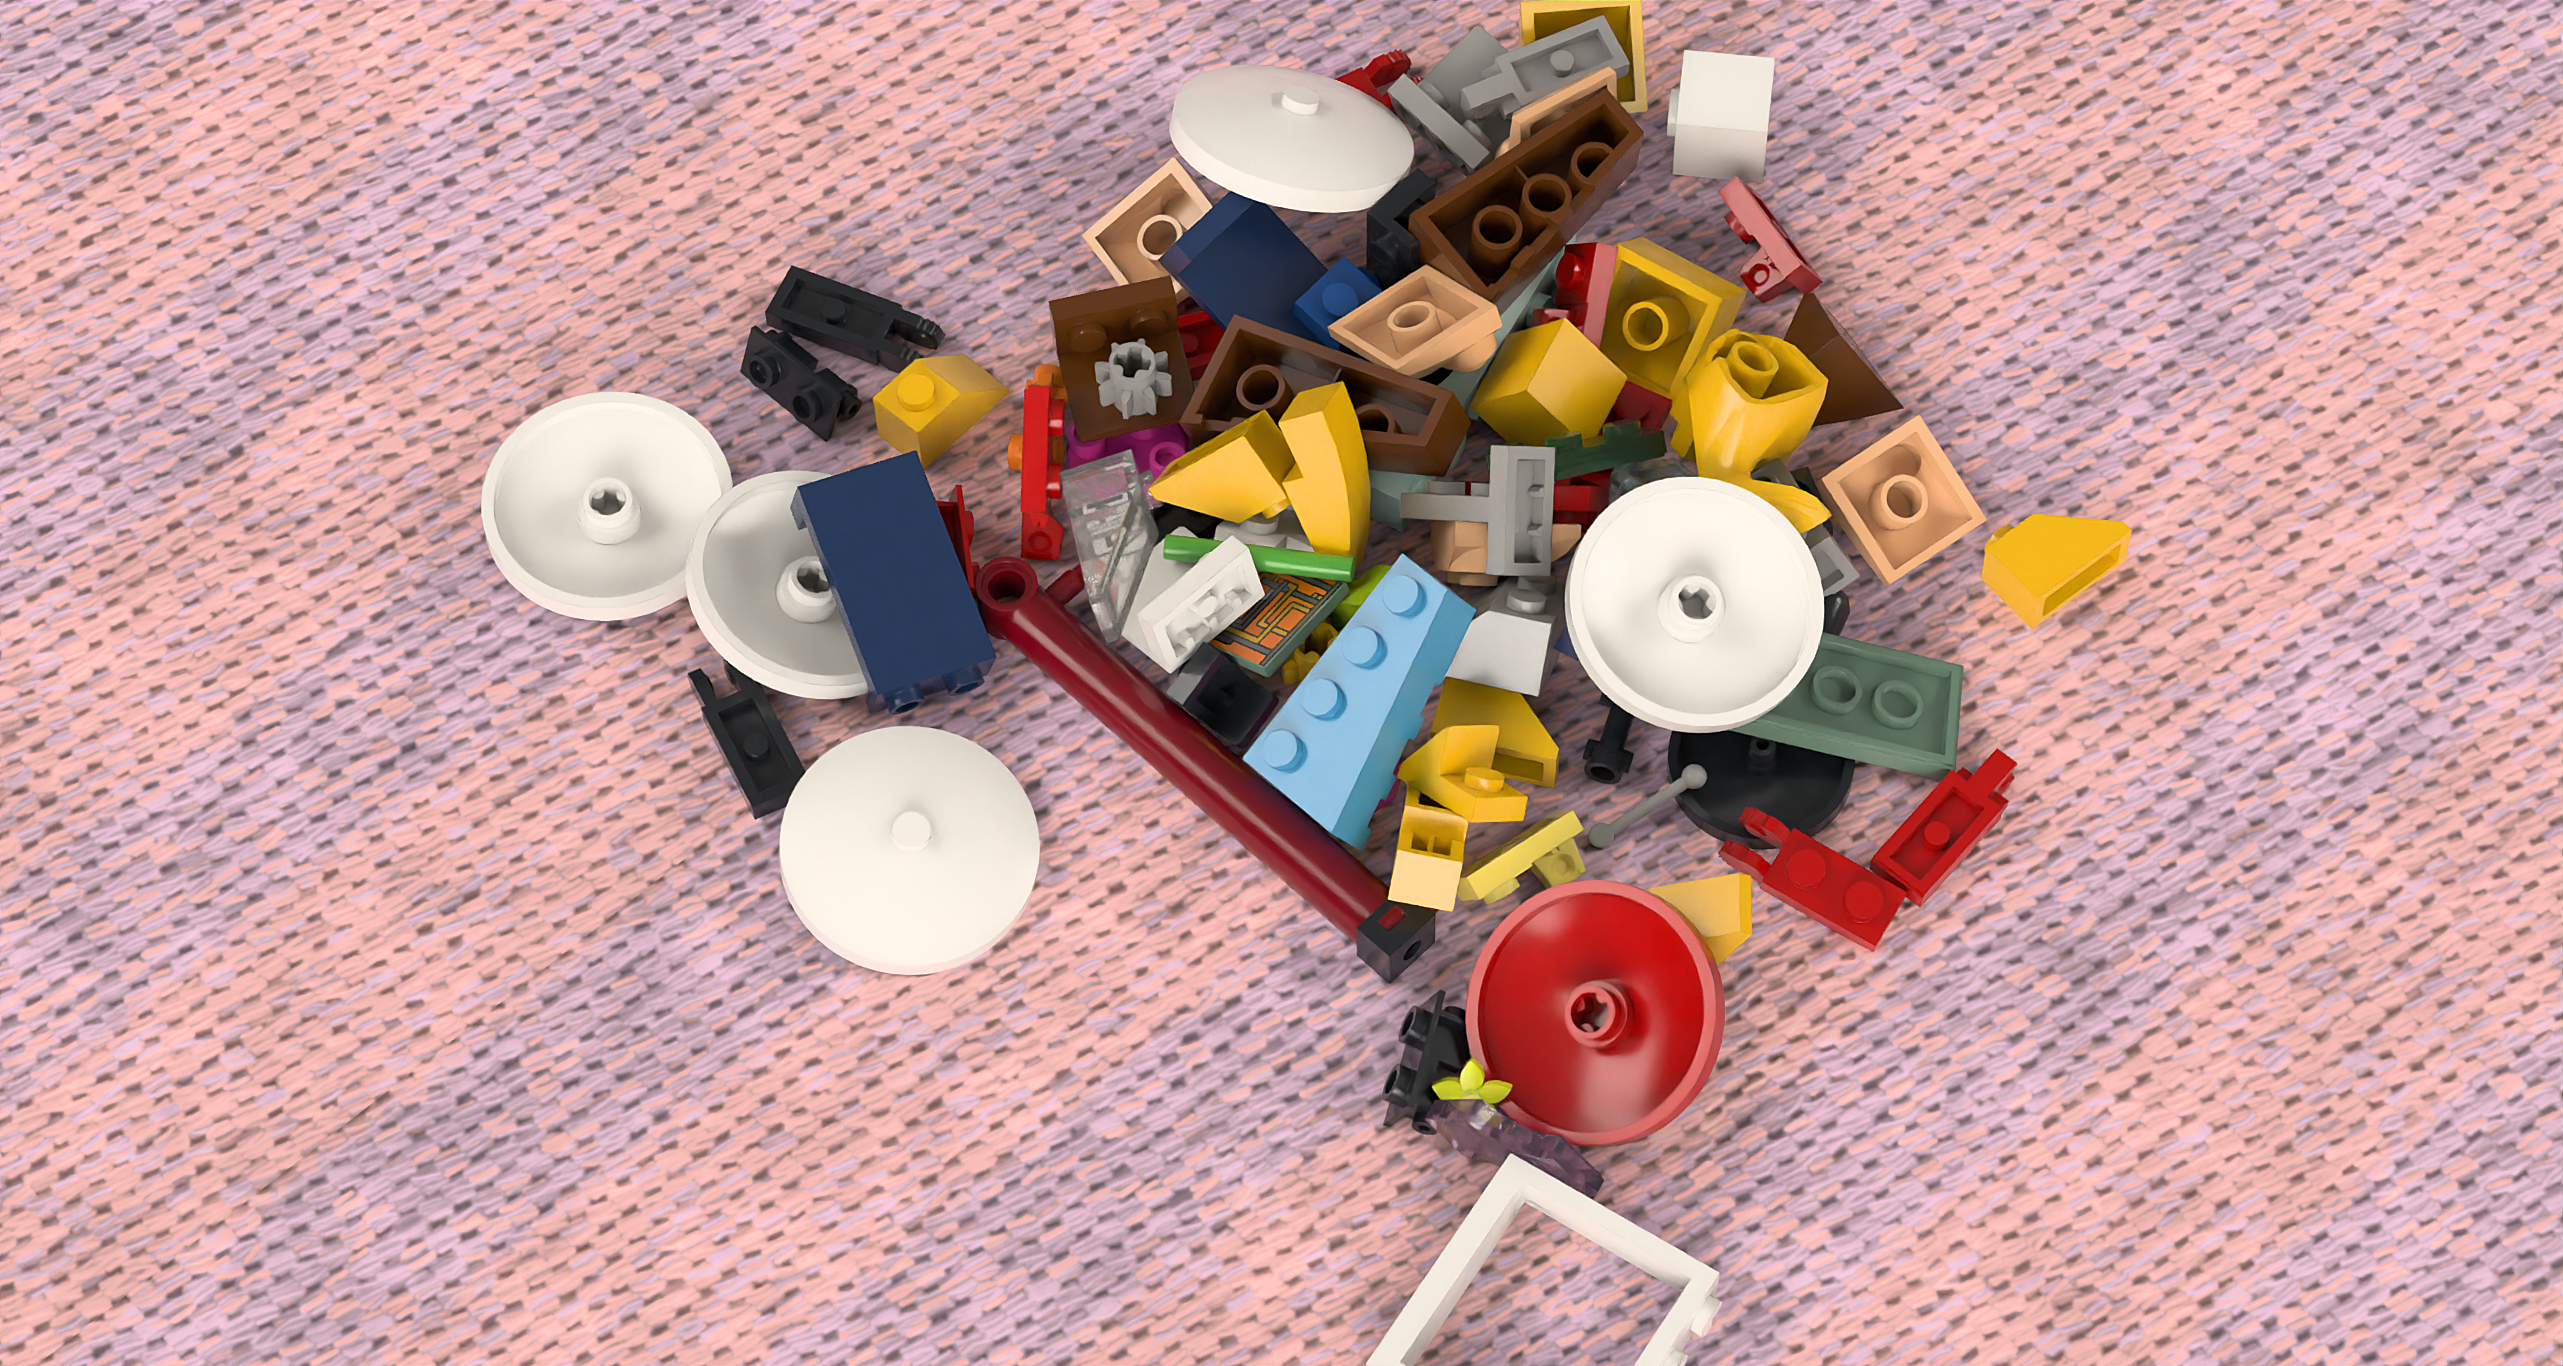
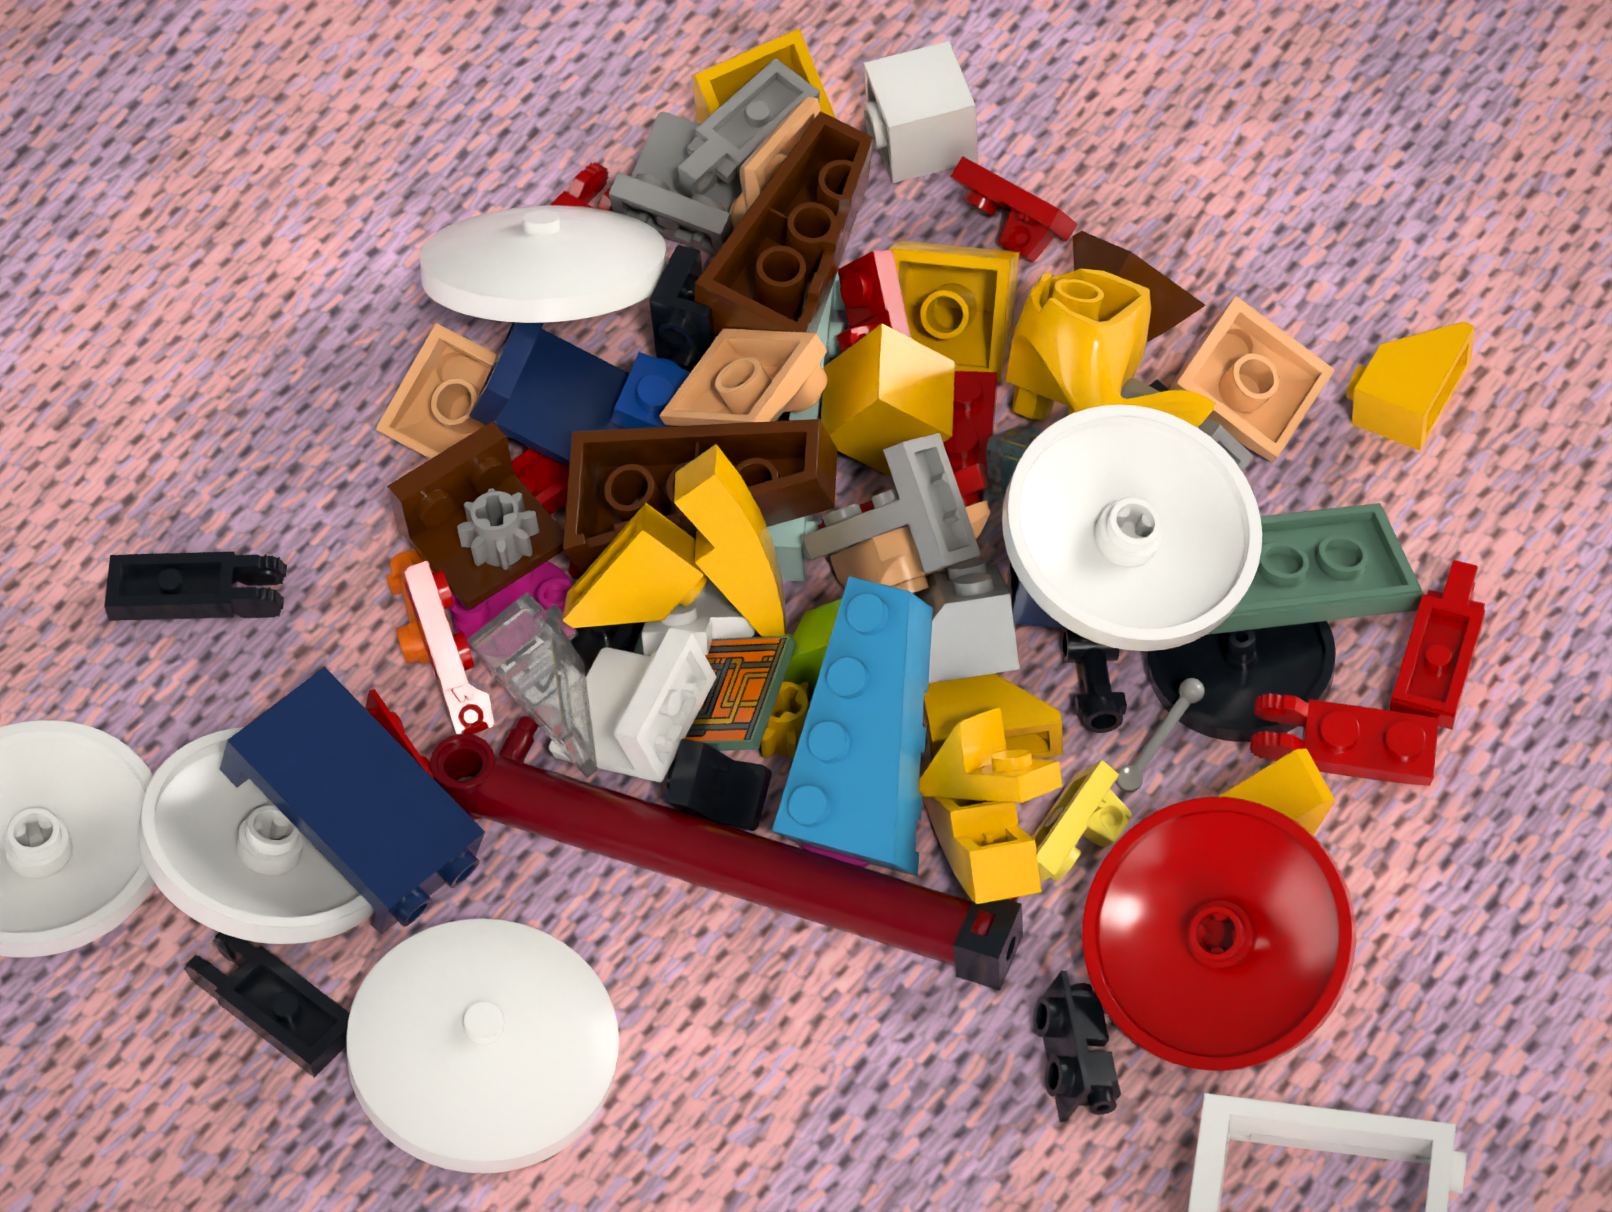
camera: 20 degrees left, 5 degrees down
black hinge [740,325,862,442] -> none
yellow slope [873,354,1009,469] -> none
bright green bar [1163,534,1356,582] -> none
tile [1425,1099,1604,1199] -> none
neon yellow plant [1432,1056,1513,1133] -> none
clear green hinge [1485,419,1667,481] -> none

